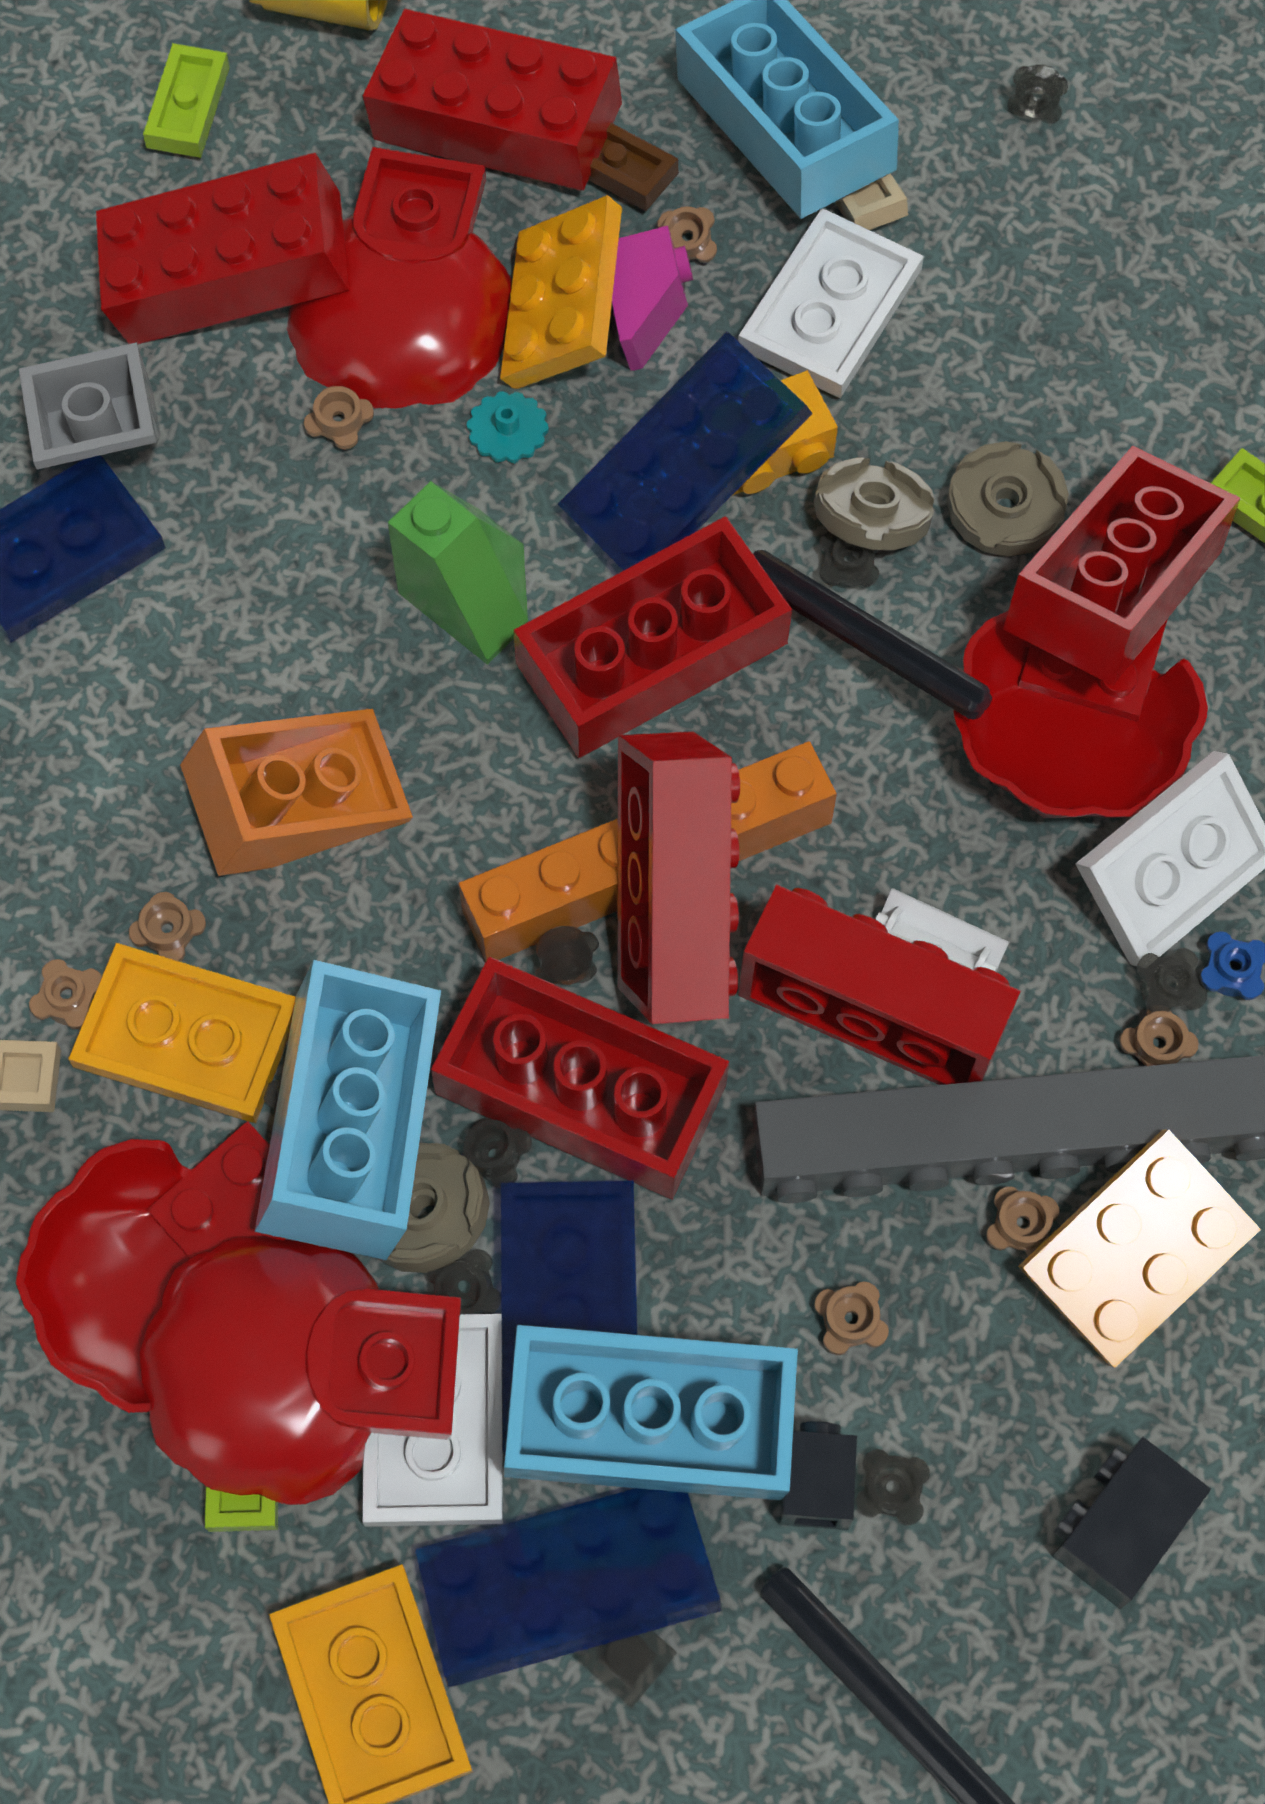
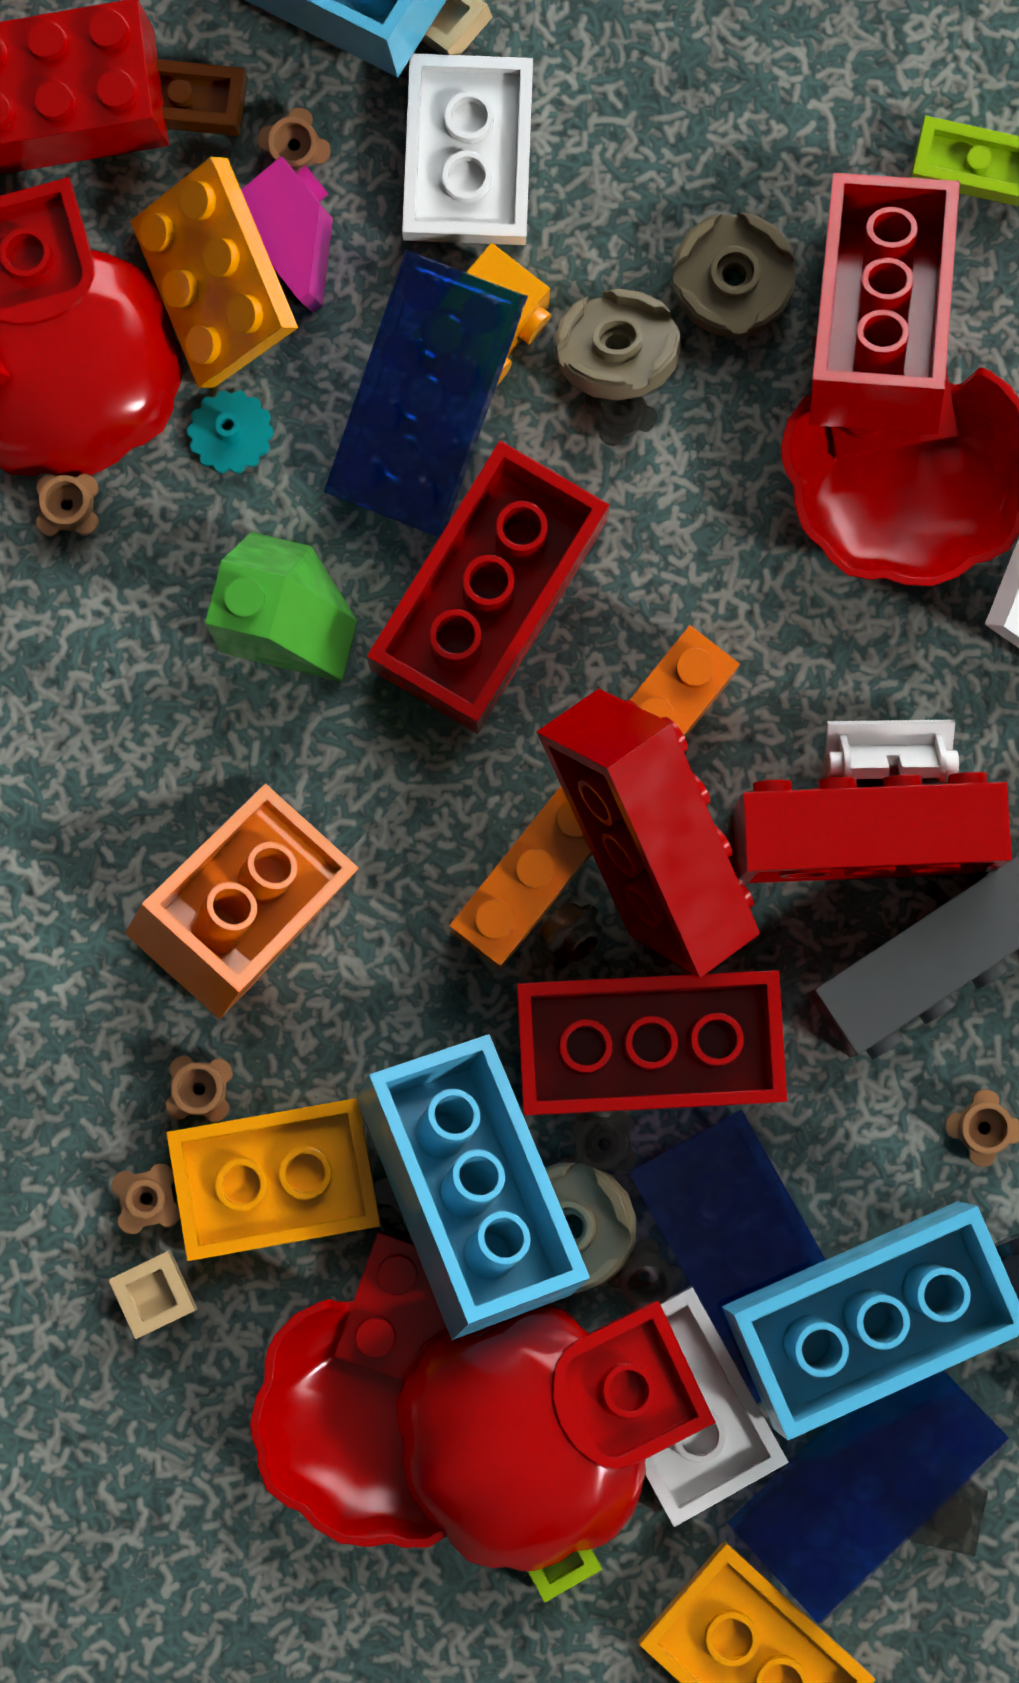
camera: 30 degrees left, 15 degrees up
black axle [753,550,992,719] -> none

